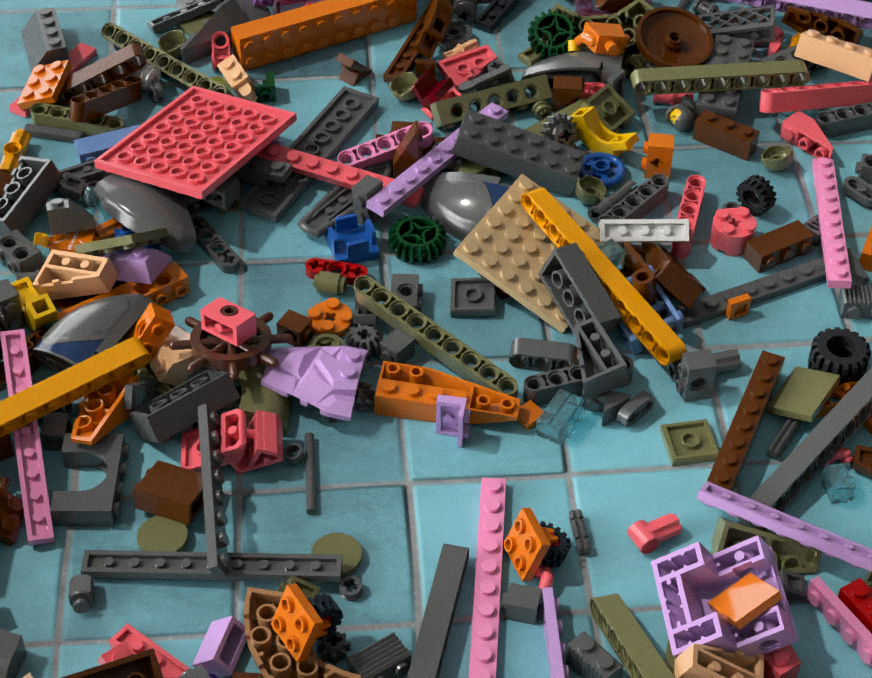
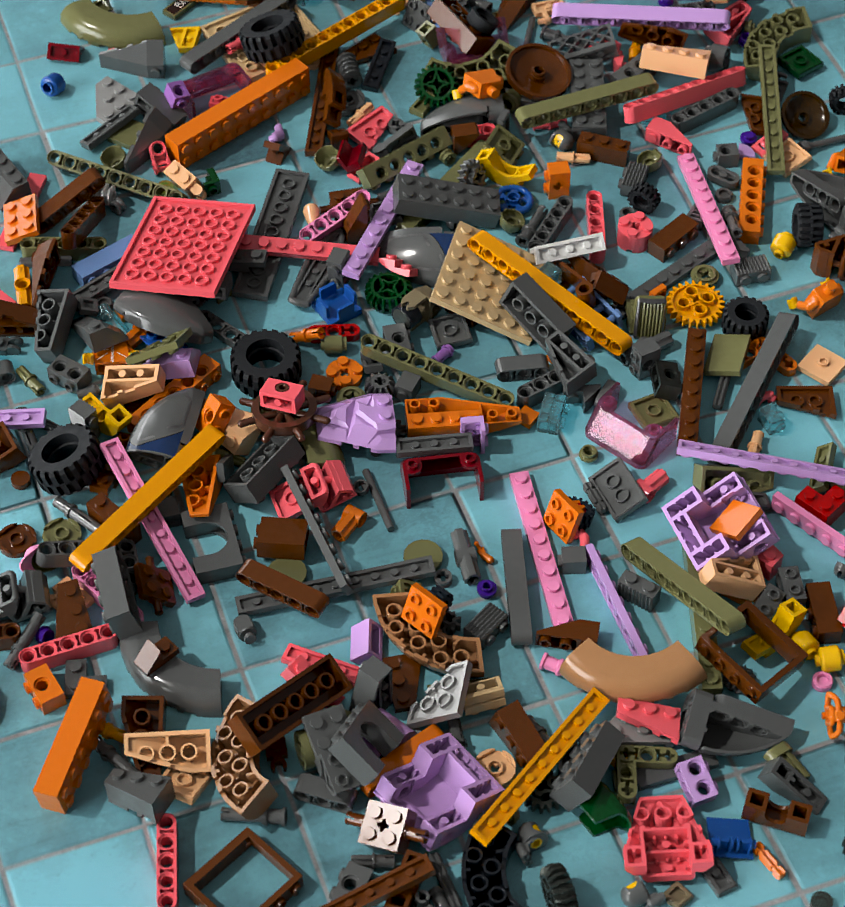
camera: 15 degrees left, 5 degrees up
none -> reddish brown wedge [31,238,61,308]
none -> black tyre [230,329,302,398]
none -> reddish brown beam [235,559,330,618]
none -> lavender arm [268,124,285,143]
none -> orange pin [289,327,325,343]
none -> light nougat cone [303,203,320,229]
none -> orange piece [331,504,367,542]
none -> coral slope [379,254,418,277]
none -> dark tan piece [391,285,442,331]
none -> dark grey fence [395,432,474,458]
none -> dark red windscreen [400,452,484,509]
none -> medium lavender pin [431,344,454,363]
none -> dark grey piece [450,528,481,586]
none -> orange piece [474,541,494,564]
none -> dark purple plate [477,580,497,599]
none -> light nougat axle [556,151,591,165]
none -> olive plate [579,444,598,463]
none -> clear pink windscreen [585,382,679,469]
none -> dark grey tile [588,456,649,523]
none -> dark grey brick [618,161,650,196]
none -> olive piece [624,295,667,339]
none -> pearl dark grey brick [650,359,683,402]
none -> light orange gear [666,280,725,329]
none -> olive gear [690,264,719,287]
none -> dark grey tile [715,188,733,204]
none -> dark grey pin [721,205,743,238]
none -> light nougat axle [747,430,764,453]

